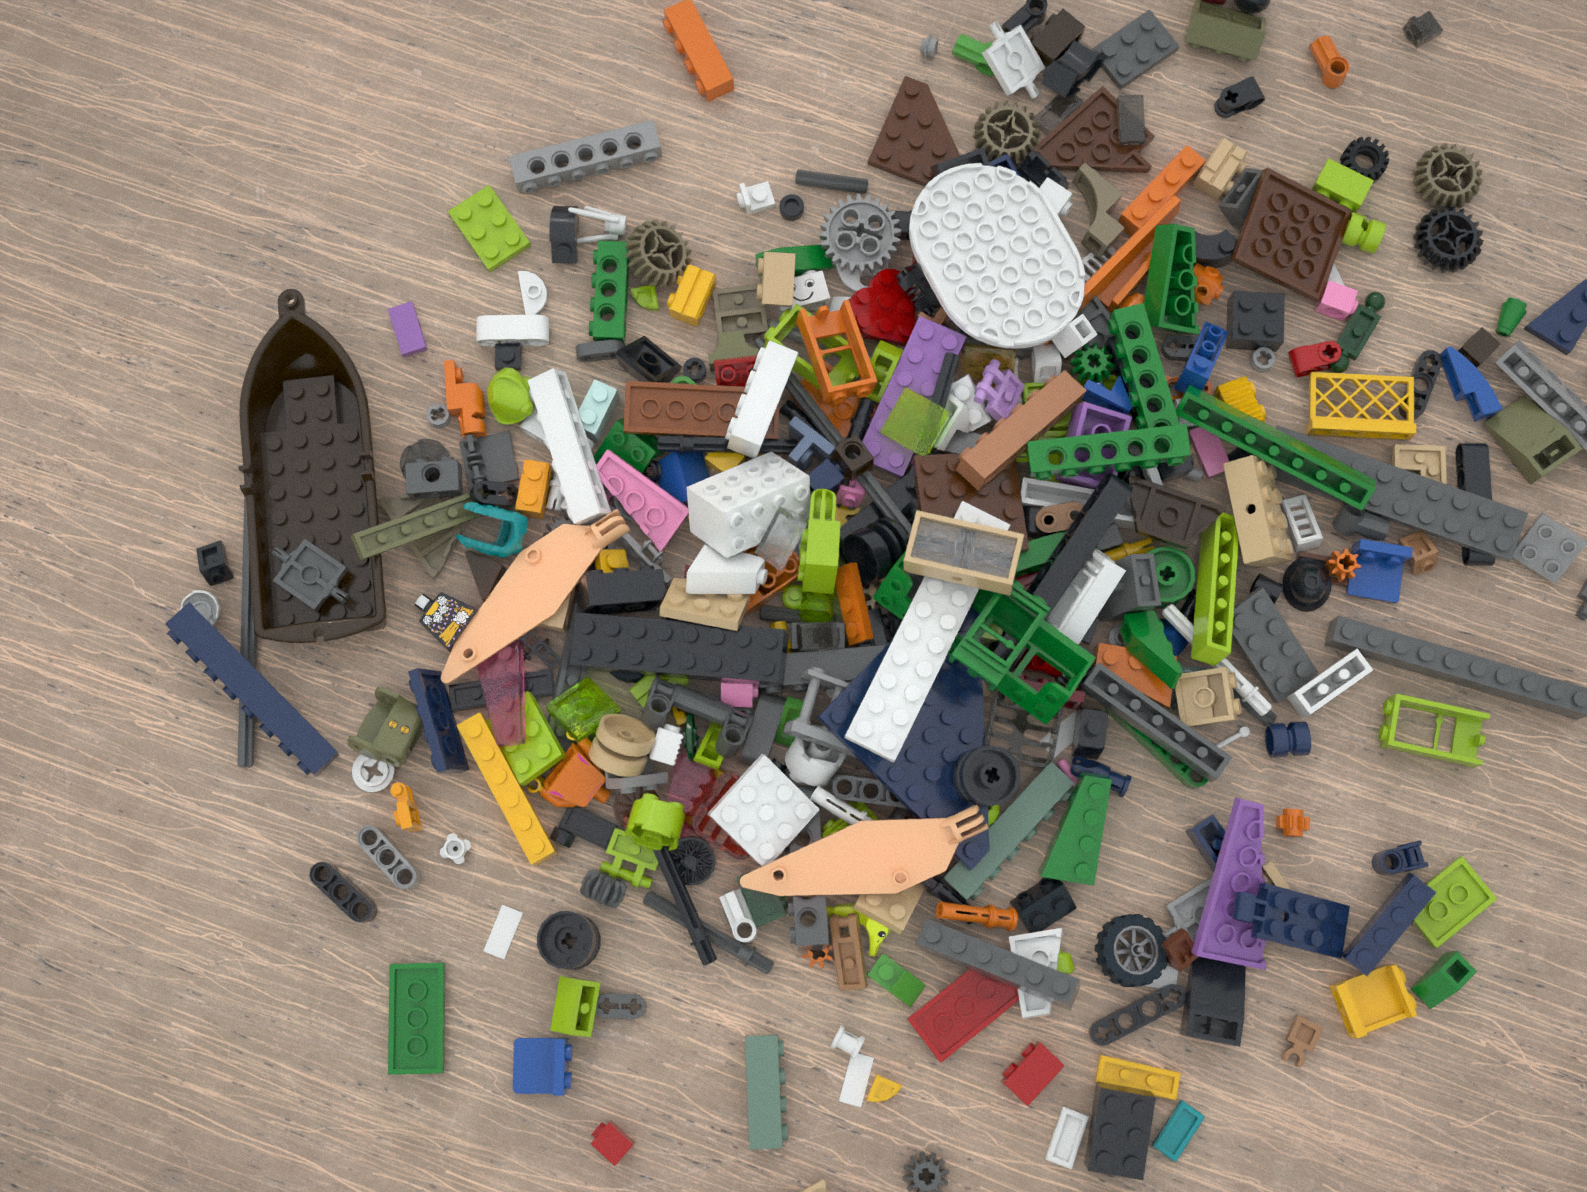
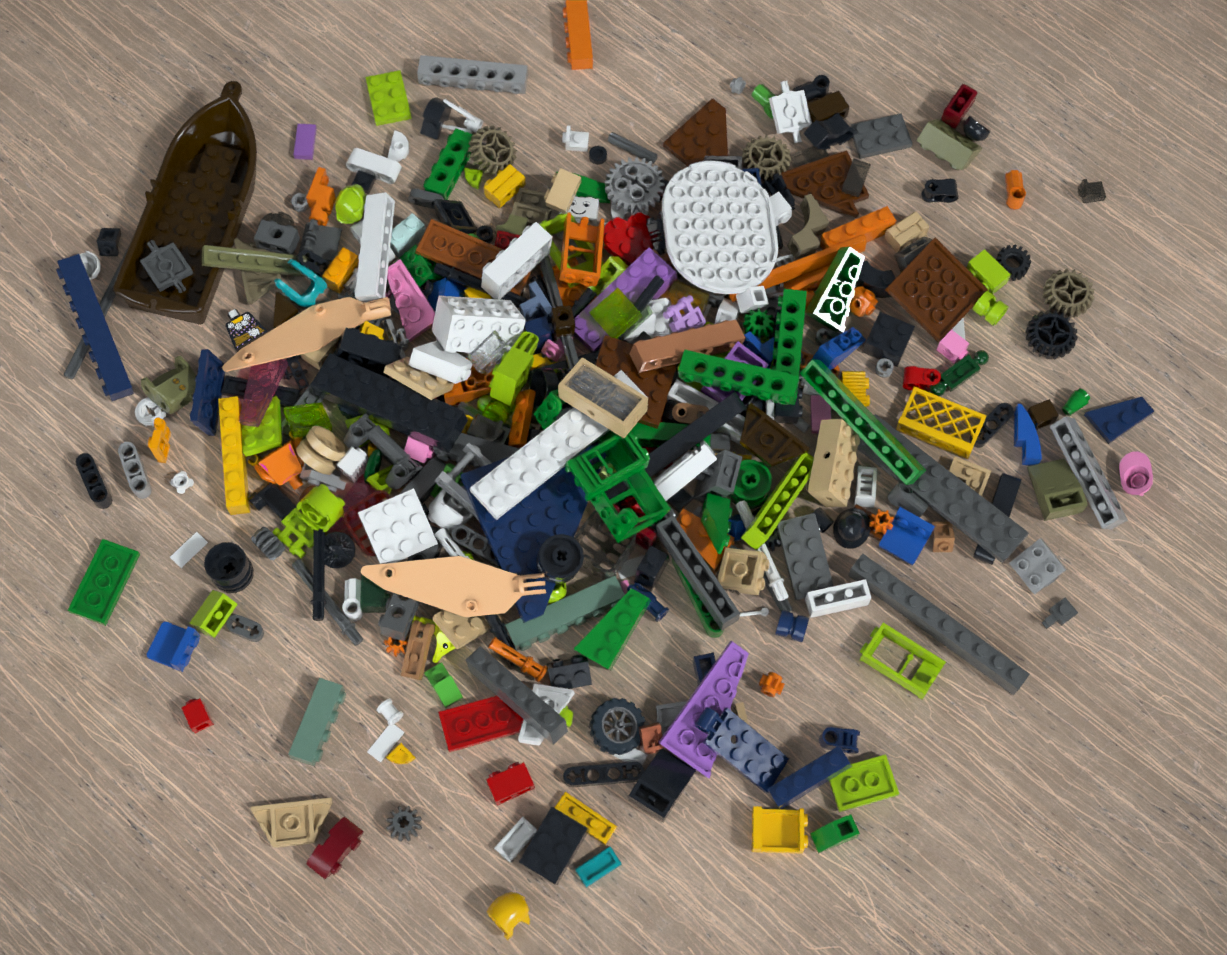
camera: 20 degrees right, 10 degrees down
medium nougat plate [1281,1015,1323,1068] -> none

